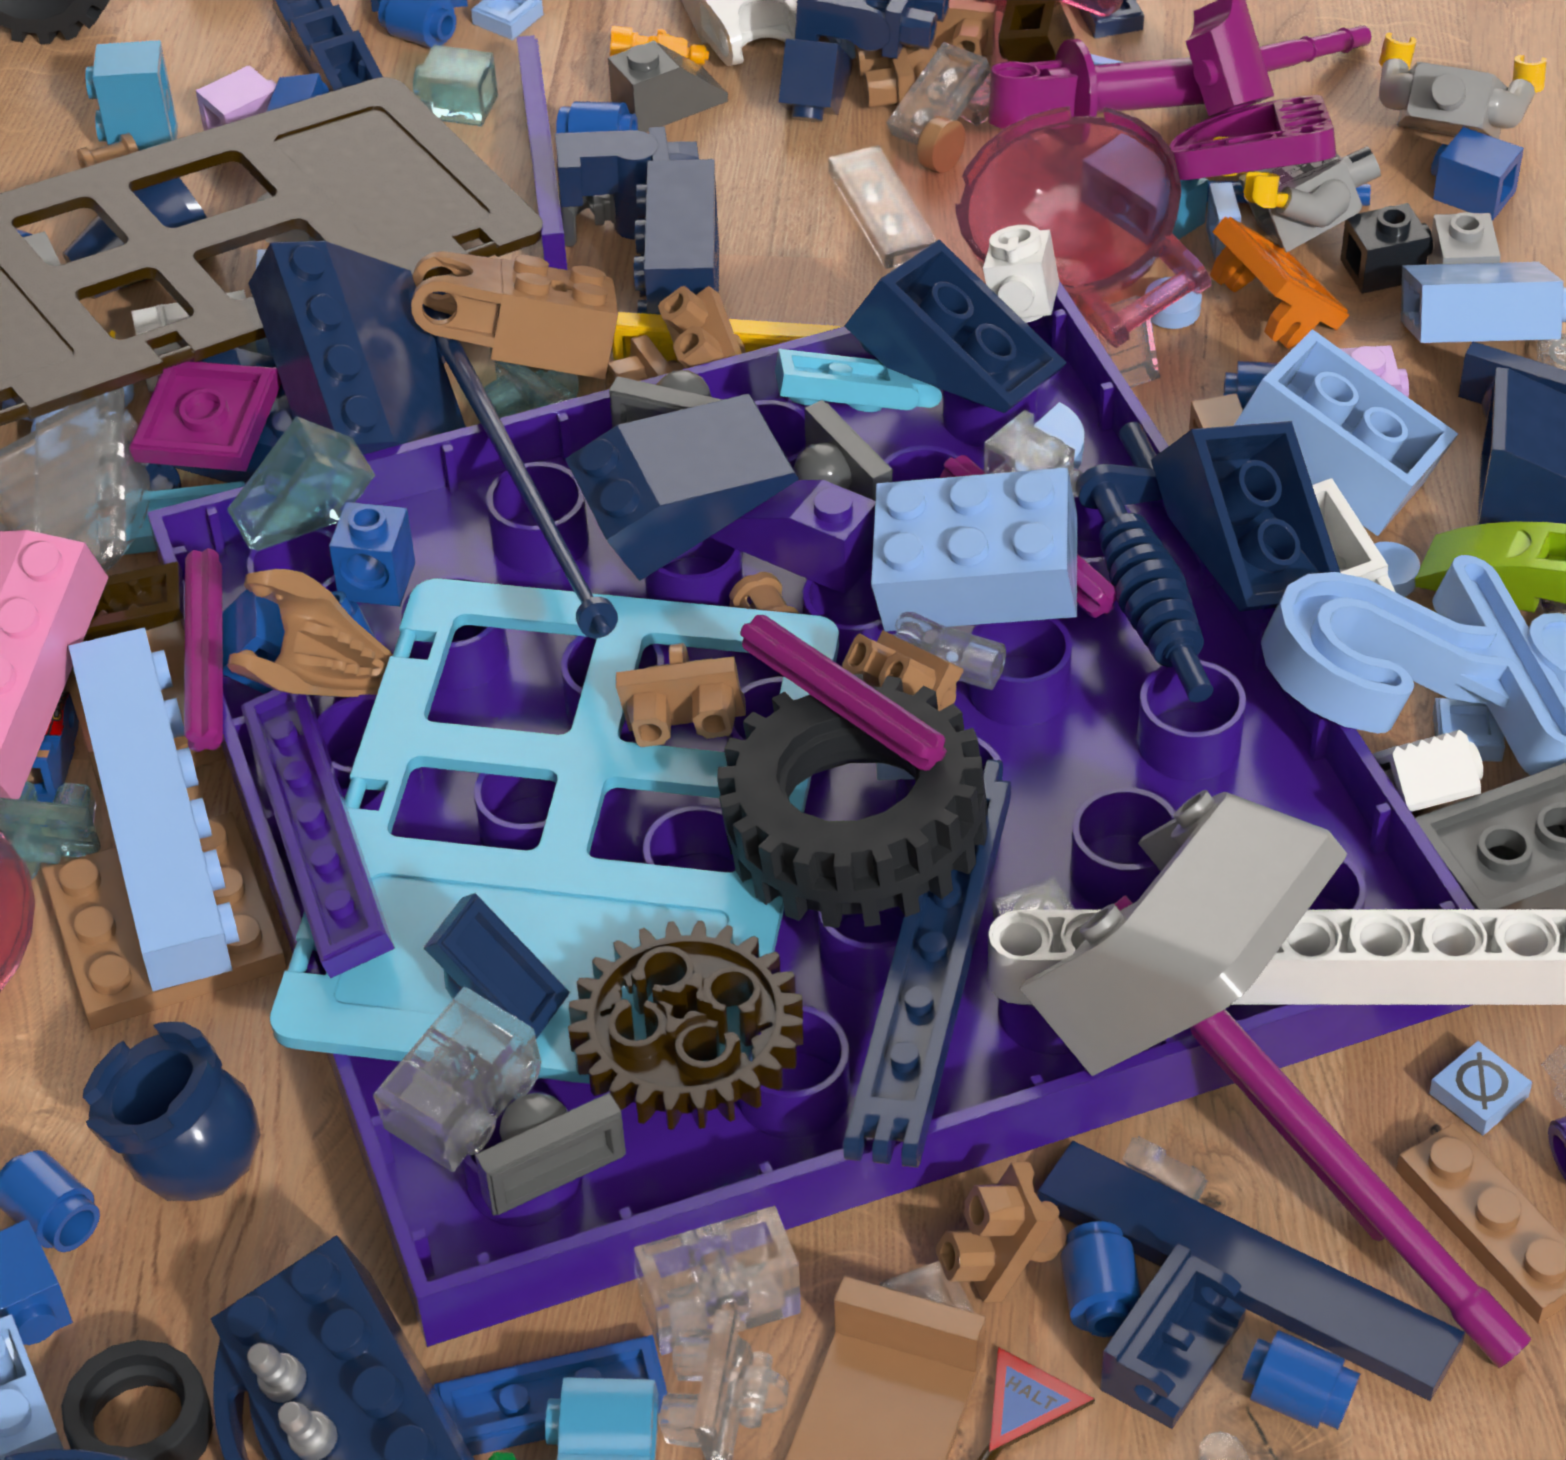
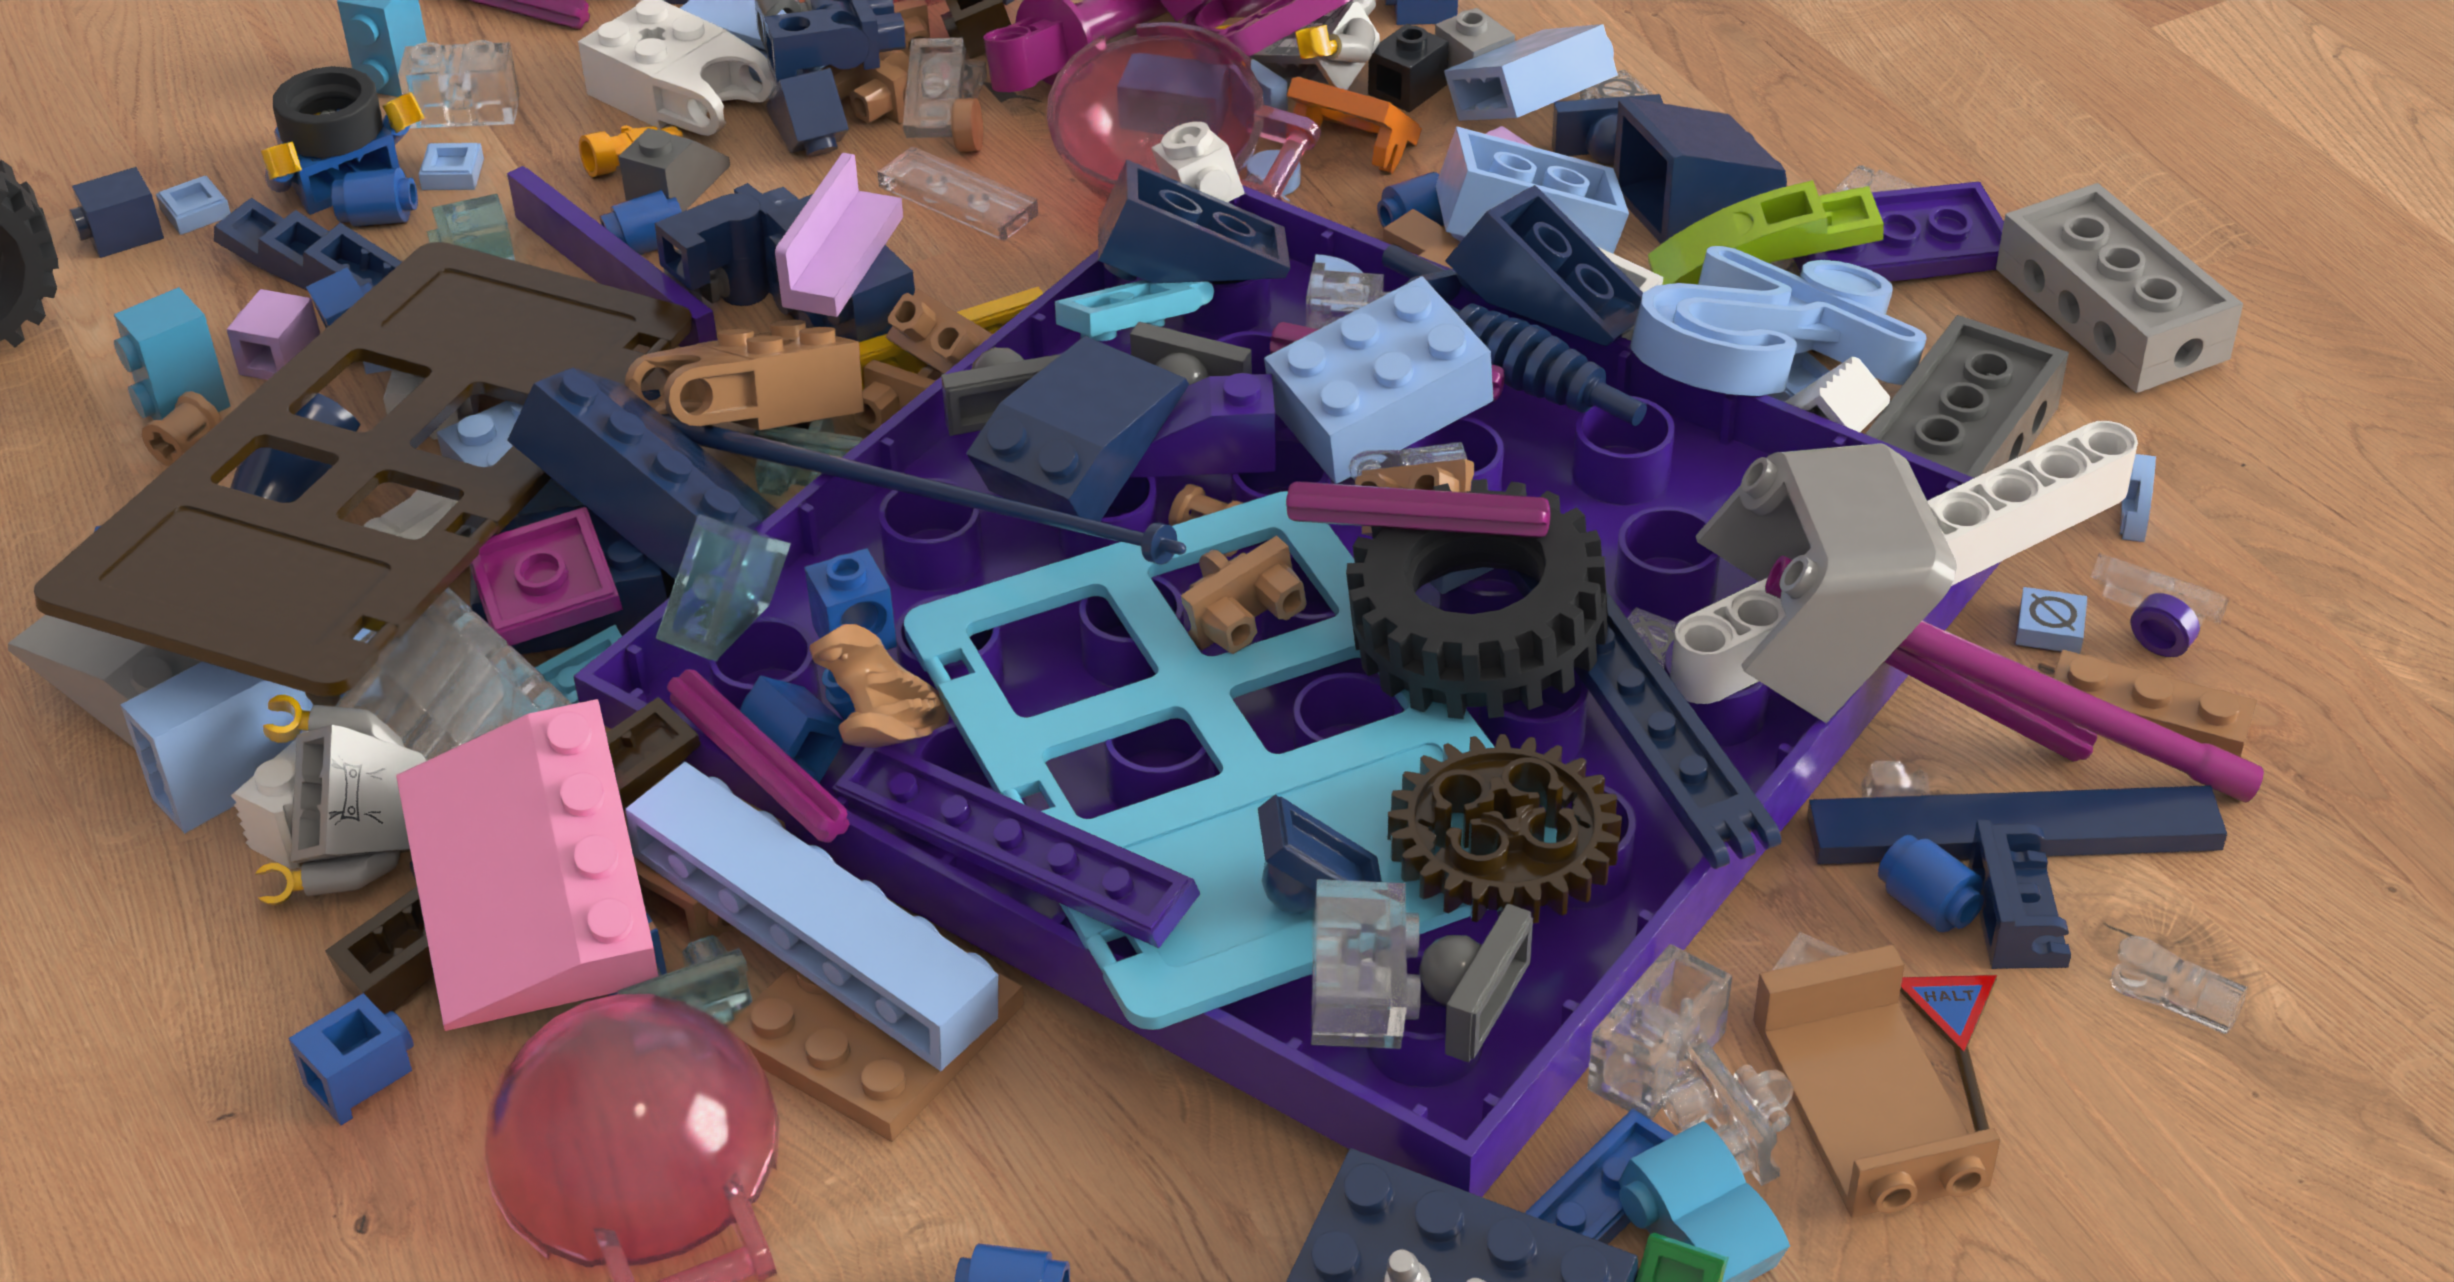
camera: 35 degrees left, 5 degrees down
dark blue tile [83,1022,261,1202] -> none
medium nougat hips [936,1162,1067,1303] -> none
blue brick [1242,1330,1361,1430] -> none
none -> lavender panel [775,153,903,317]

